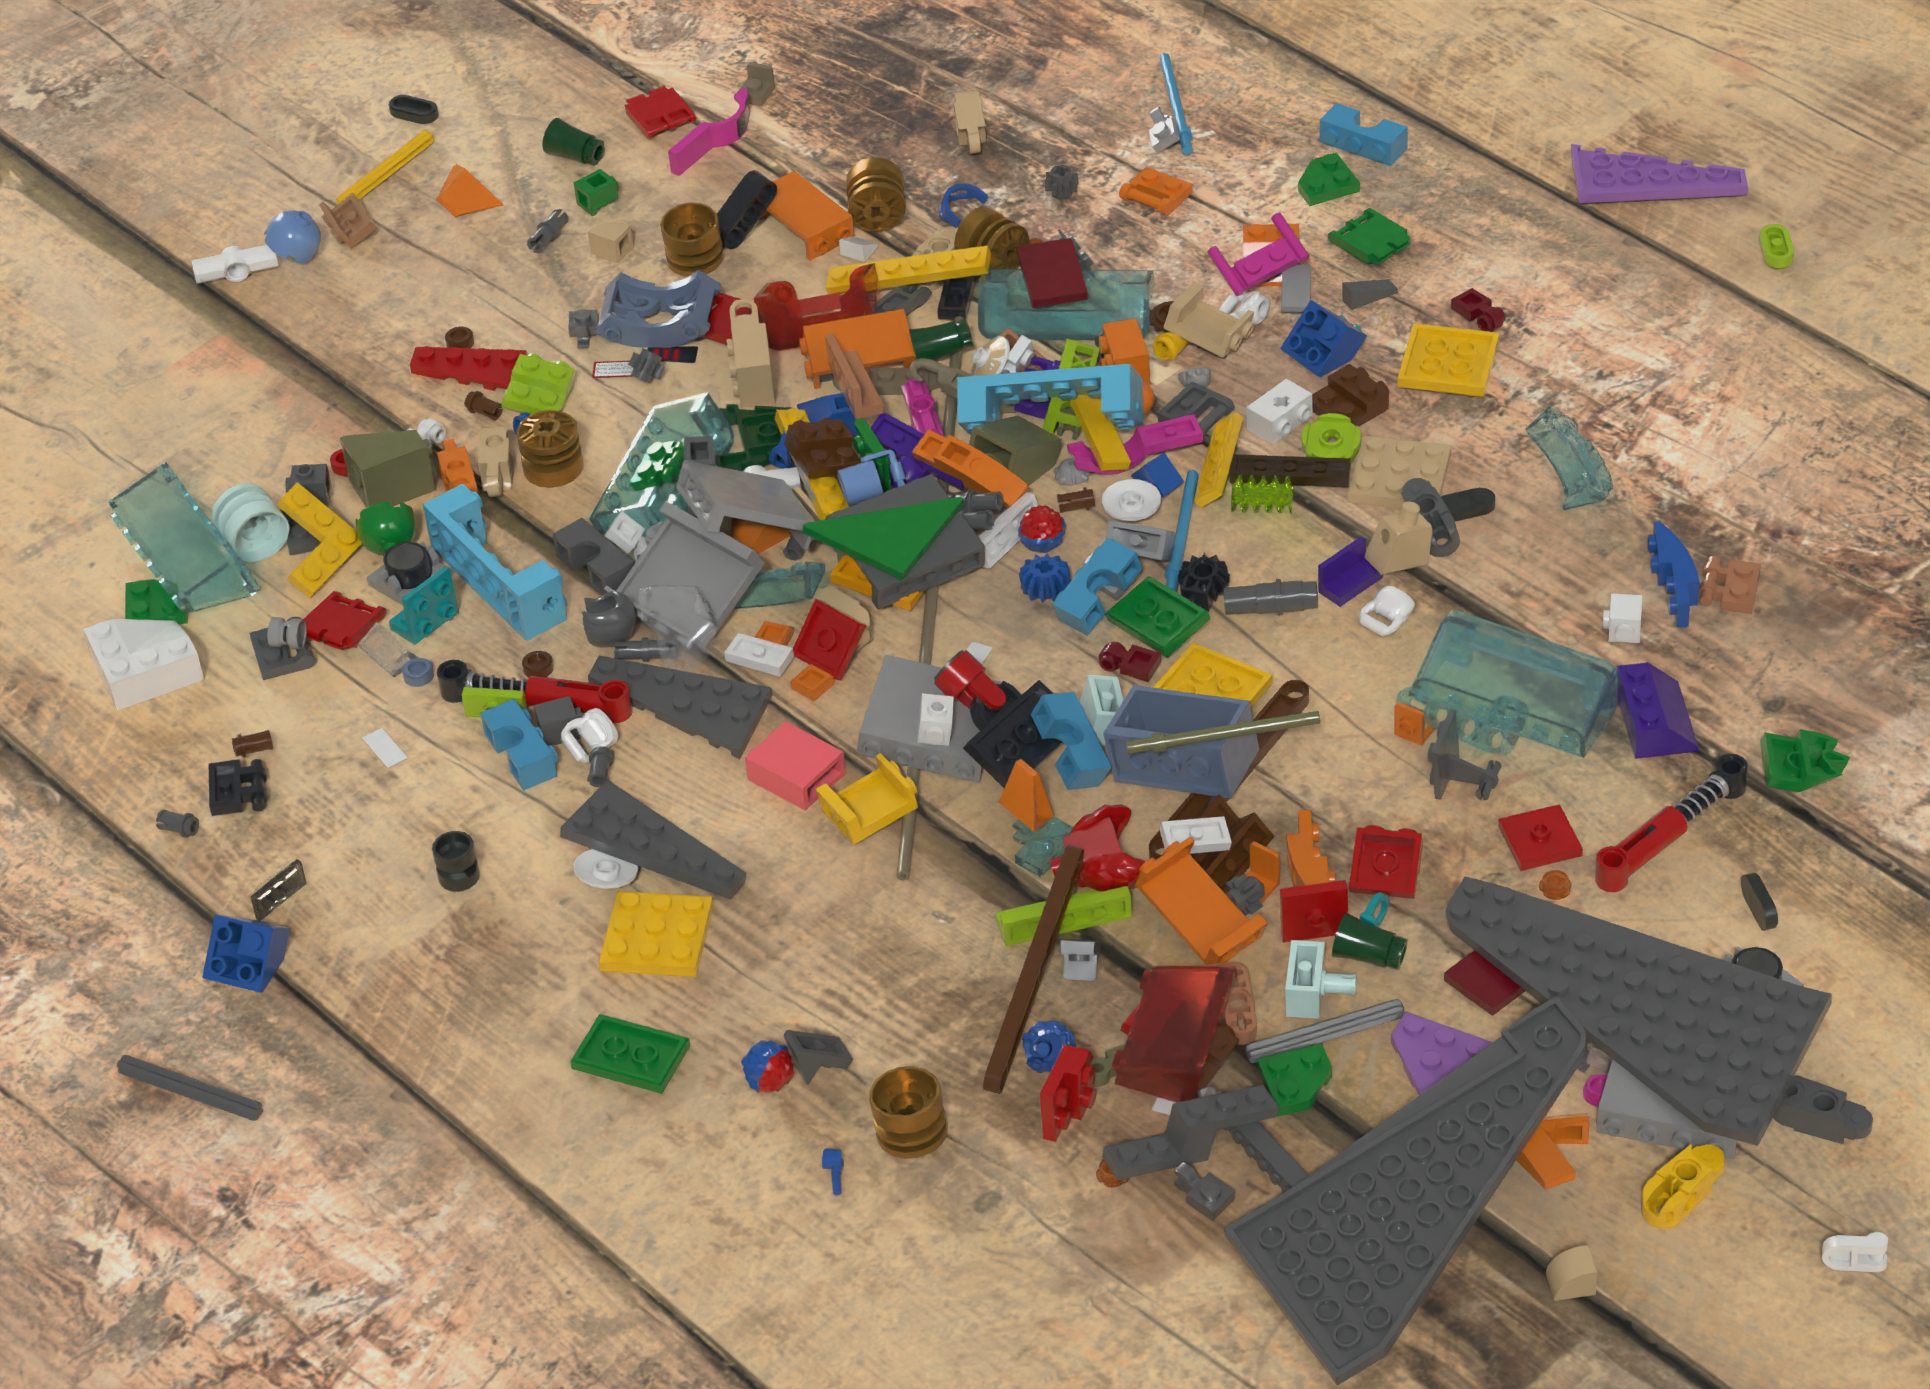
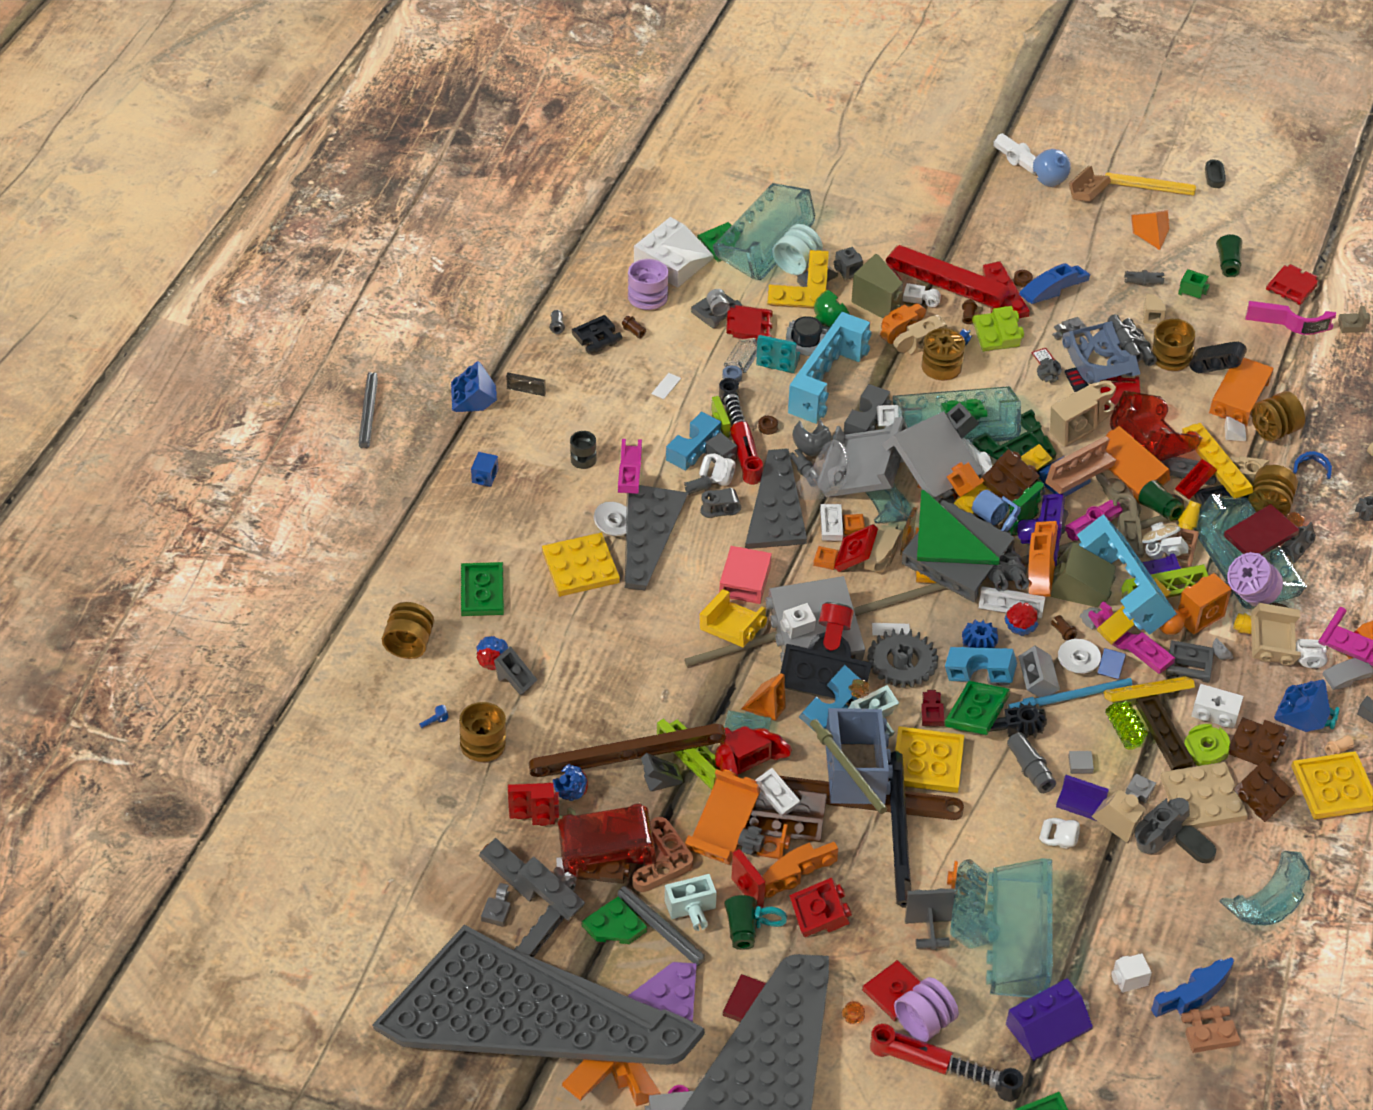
camera: 60 degrees right, 5 degrees up
none -> pearl gold wheel [381,602,434,659]
none -> blue brick [471,452,499,487]
none -> dark pink piece [618,439,642,494]
none -> lavender wheel [628,259,668,310]
none -> dark grey piece [700,488,741,518]
none -> clear orange plate [848,679,870,698]
none -> dark grey gear [867,628,939,688]
none -> red beam [885,245,1010,308]
none -> black piece [888,750,911,908]
none -> lavender wheel [894,977,959,1042]
none -> clear orange piece [900,507,917,556]
none -> orange brick [946,462,984,497]
none -> blue slope [1019,263,1090,304]
none -> light grey tile [1068,751,1094,774]
none -> dark grey pin [1107,314,1157,366]
none -> light grey plate [1125,774,1156,803]
none -> red tile [1175,459,1217,500]
none -> yellow cone [1178,500,1202,530]
none -> lavender wheel [1227,552,1283,606]
none -> reddish brown plate [1233,760,1295,822]
none -> light nougat pin [1325,735,1354,755]

